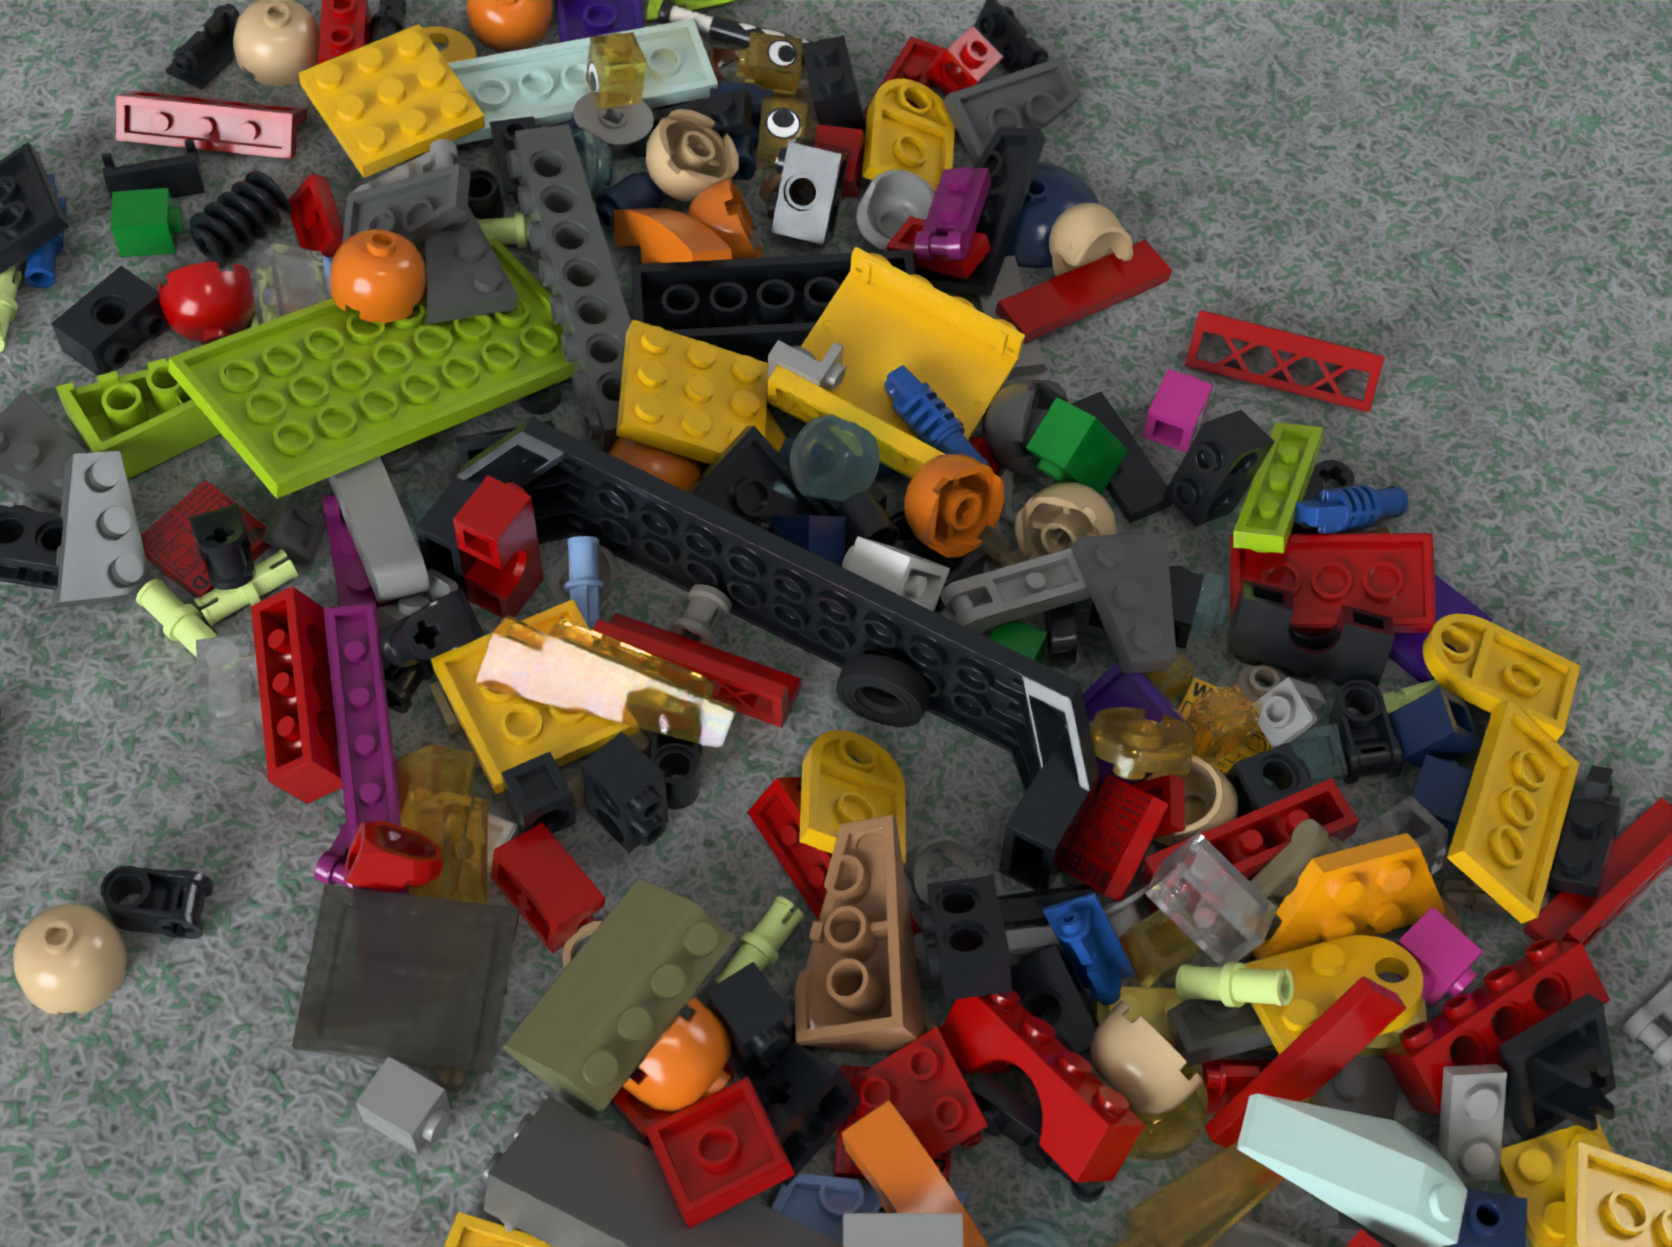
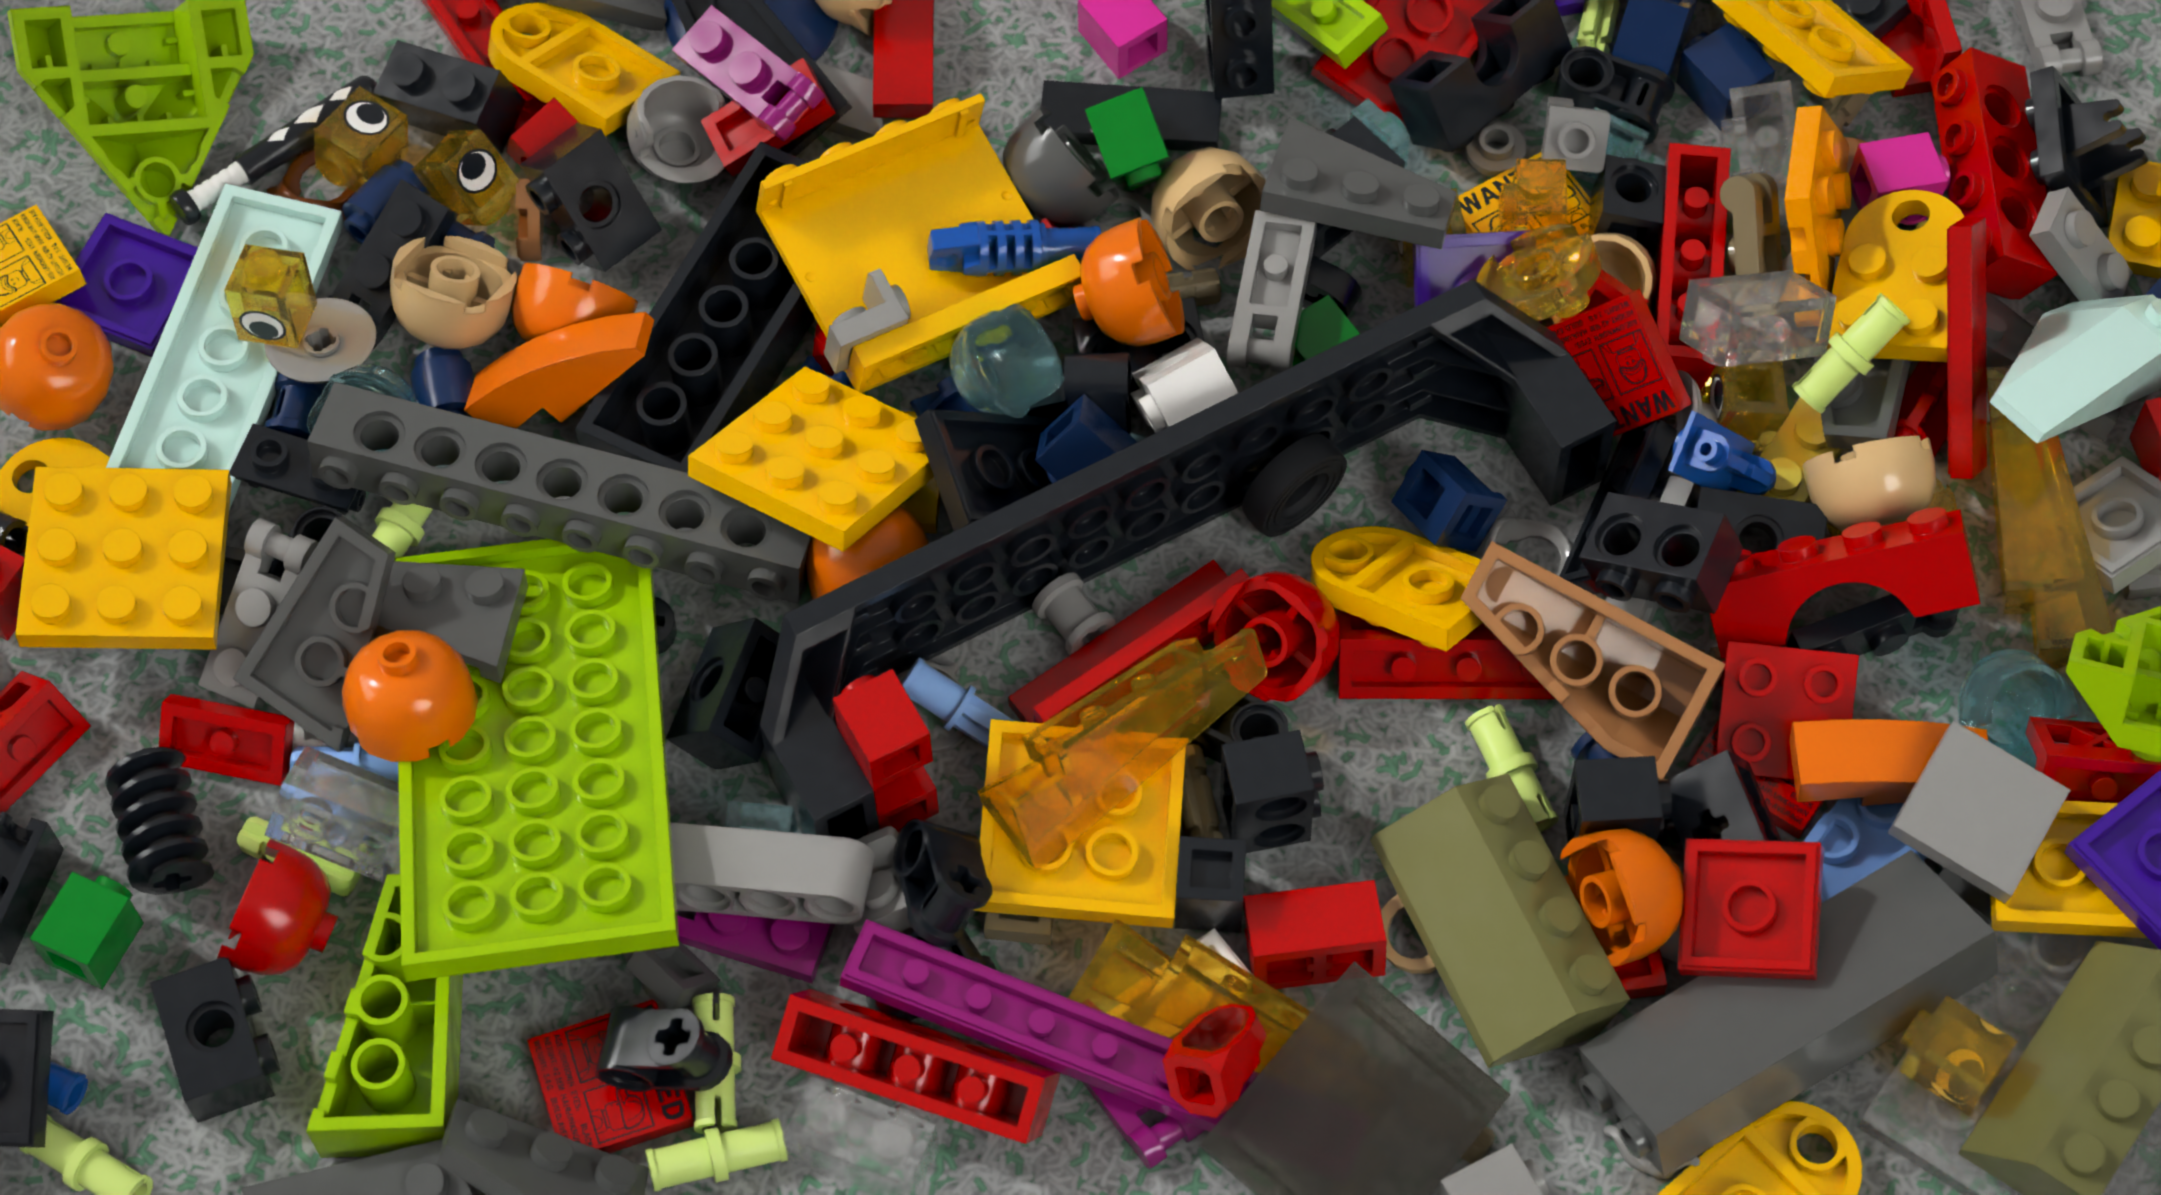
camera: 55 degrees left, 5 degrees up
none -> red cylinder [1208,571,1340,702]
none -> dark blue brick [1391,450,1507,552]

